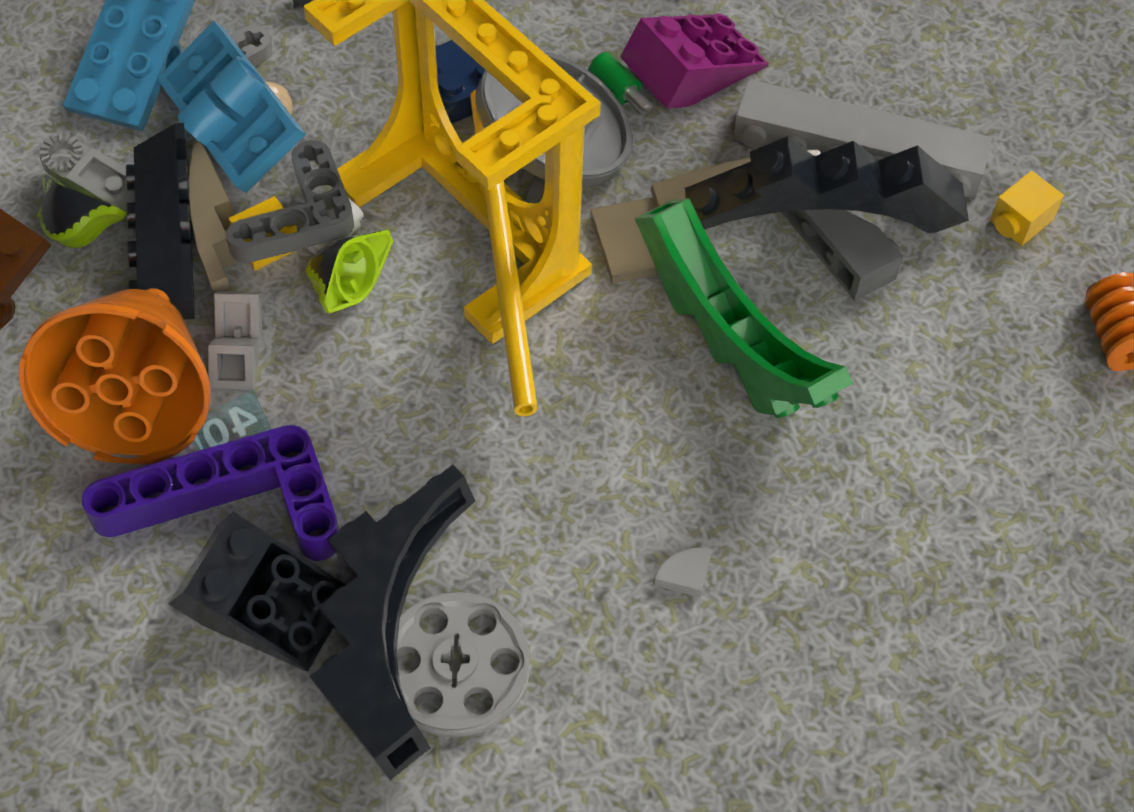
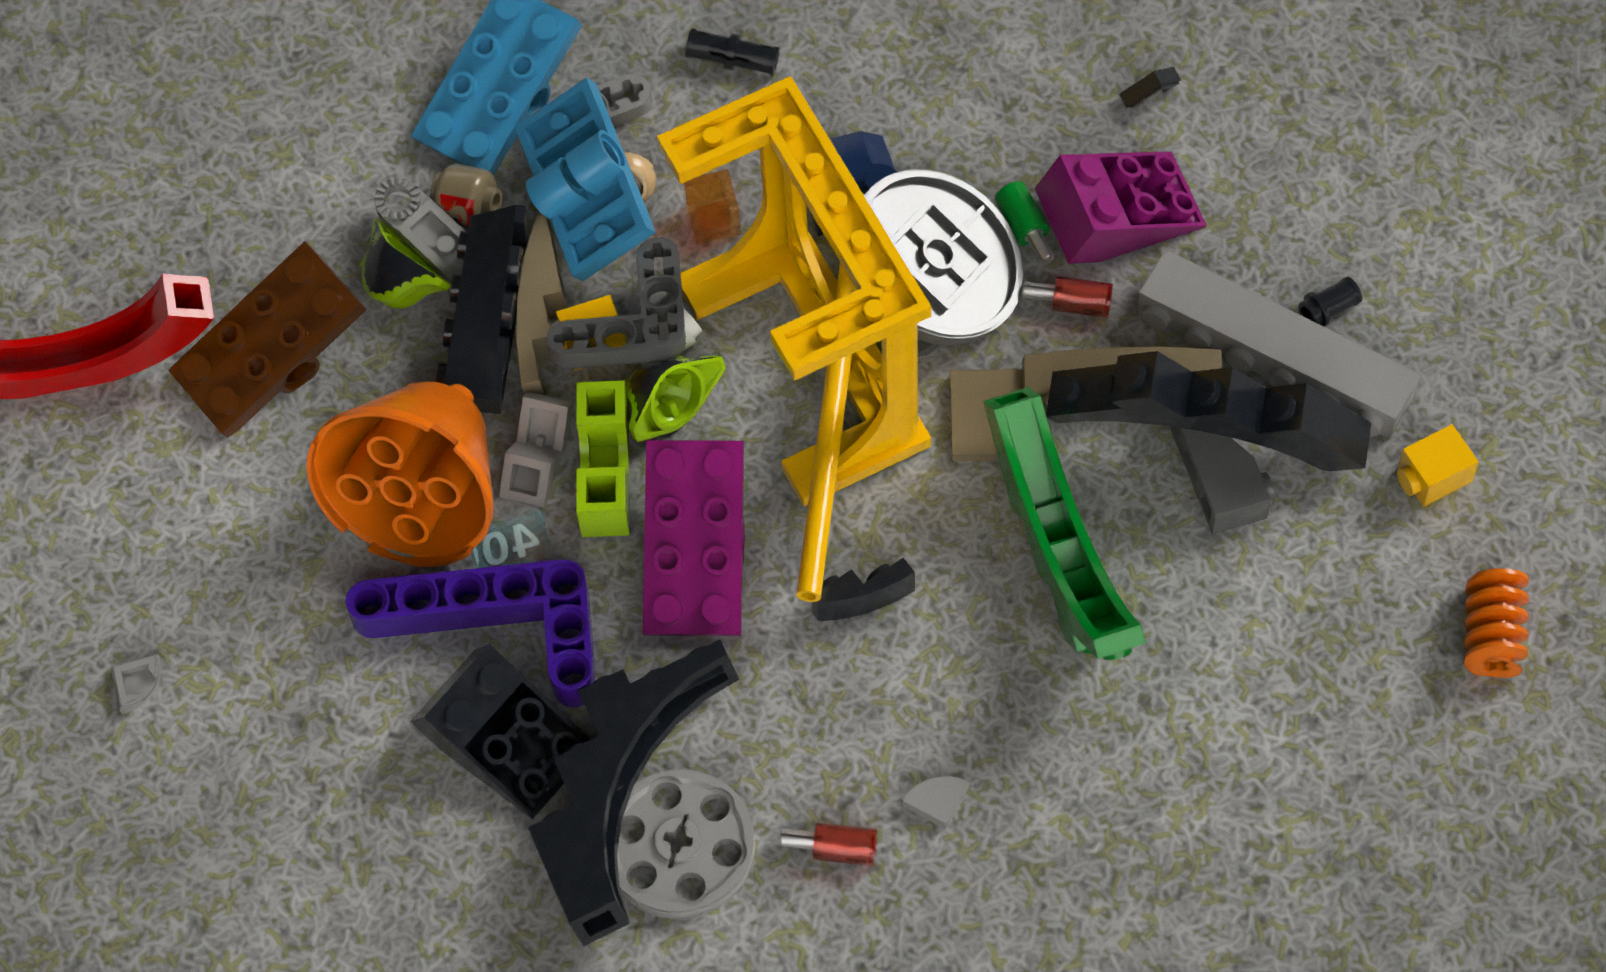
camera: 20 degrees right, 5 degrees up
none -> dark tan head [430,164,502,227]
none -> lime arch [576,380,630,537]
none -> magenta plate [643,440,745,636]
none -> clear orange panel [683,169,741,244]
none -> clear red piece [780,822,878,867]
none -> black slope [812,558,915,621]
none -> clear red piece [1022,276,1113,318]
none -> black pin [1299,276,1362,327]

